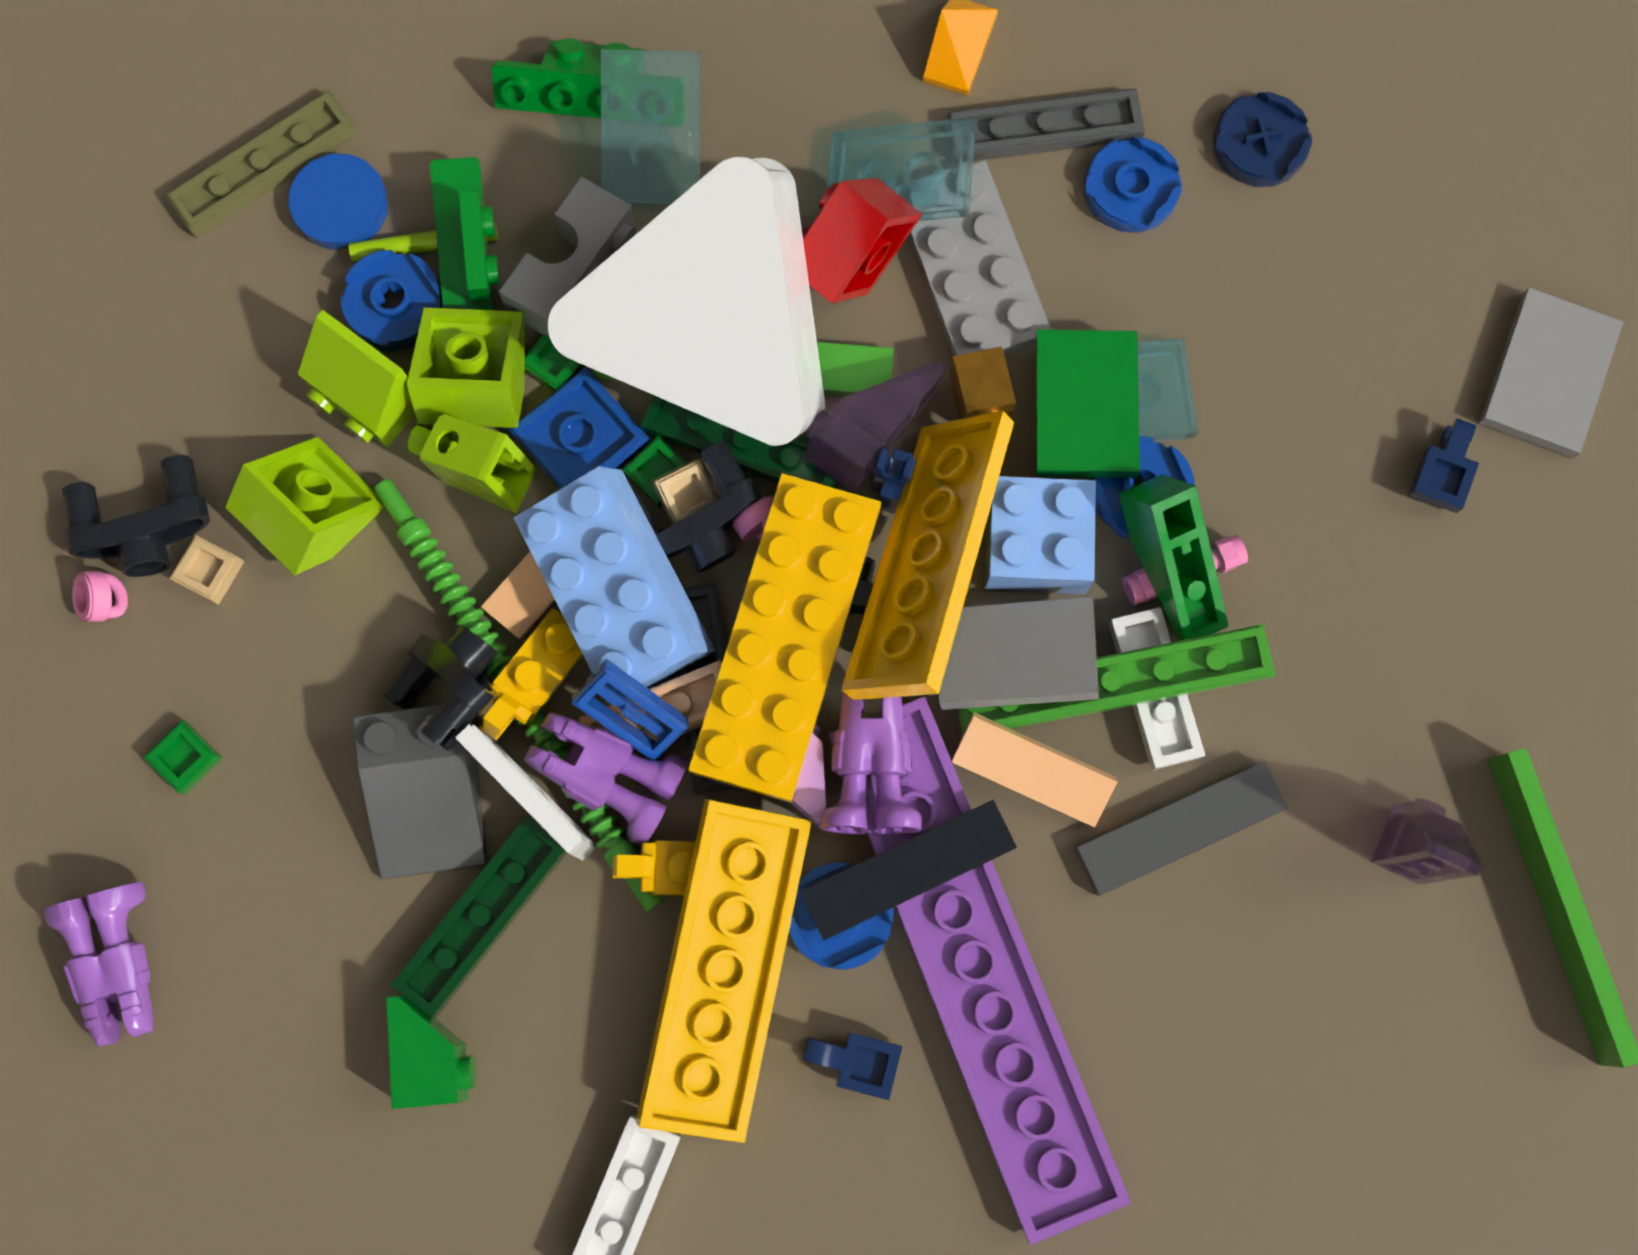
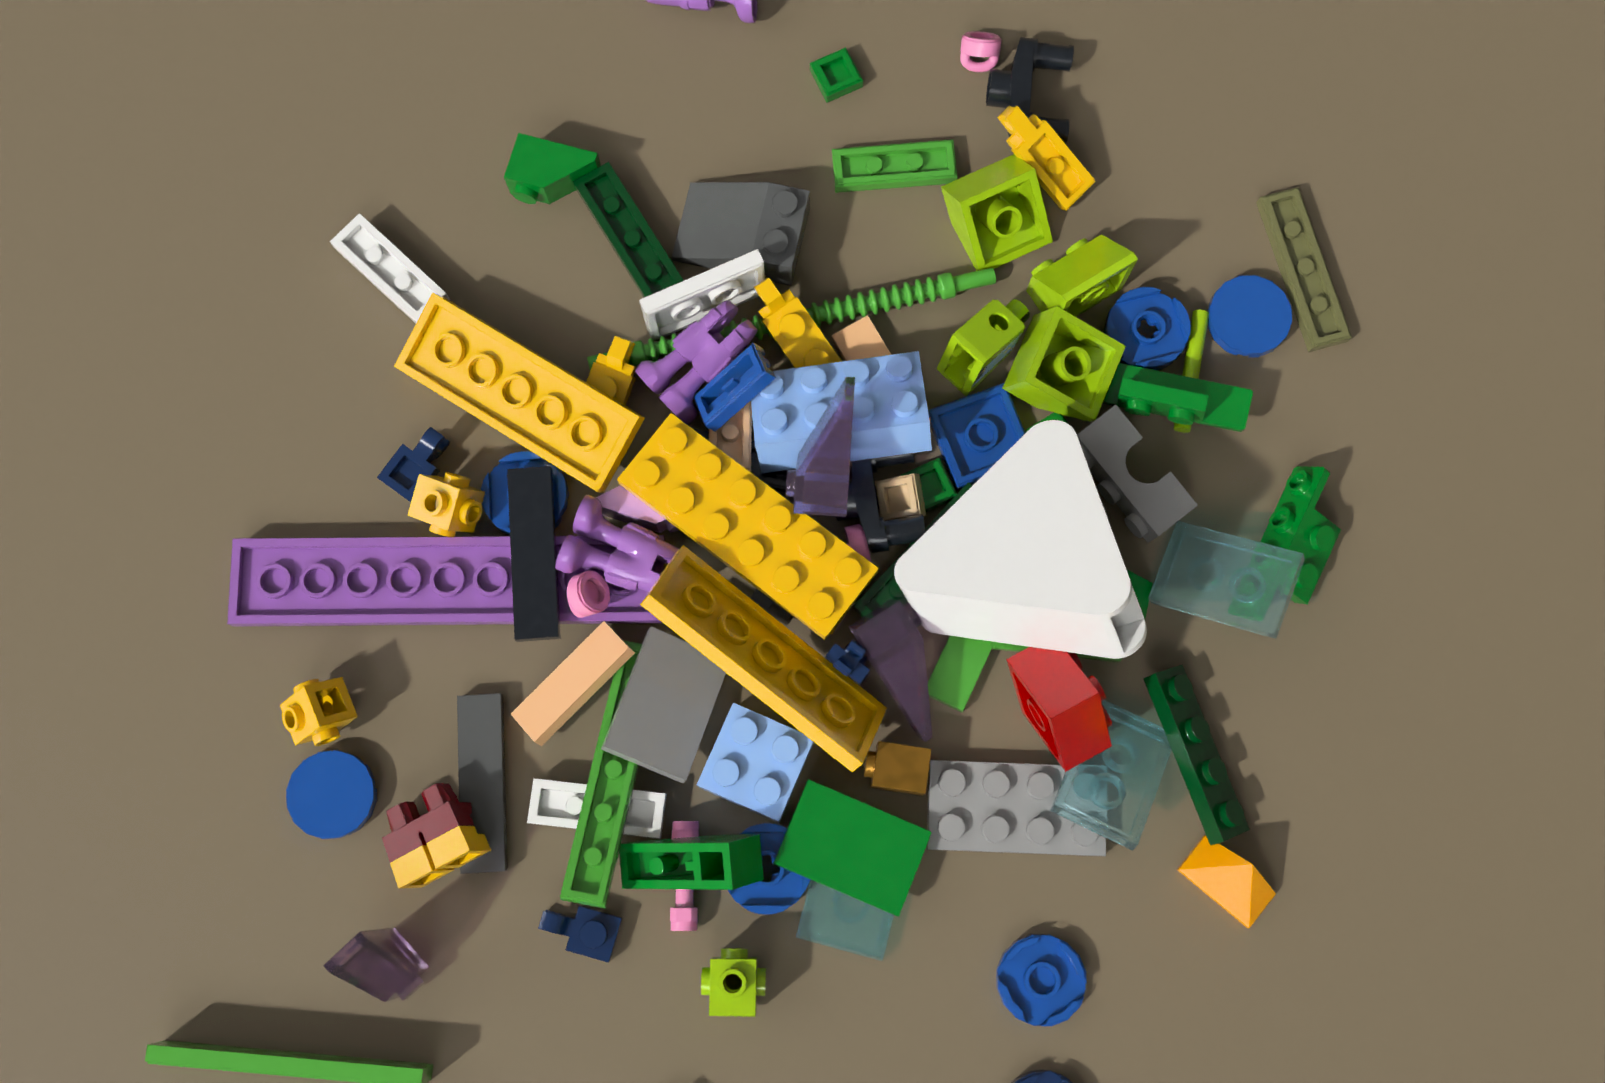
camera: 110 degrees right, 0 degrees up
tan tile [169,535,245,605] -> none
black connector [381,624,498,751] -> none
dark grey tile [946,88,1145,164] -> none
none -> yellow brick [280,677,358,746]
none -> blue tile [286,750,377,839]
none -> hips [382,783,491,889]
none -> yellow brick [408,472,485,537]
none -> dark blue plate [538,905,623,963]
none -> bright pink tile [567,570,610,618]
none -> lime brick [701,948,766,1017]
none -> clear purple slope [786,377,855,517]
none -> bright green tile [832,140,958,193]
none -> yellow hinge [997,106,1095,211]
none -> dark green plate [1143,664,1250,846]

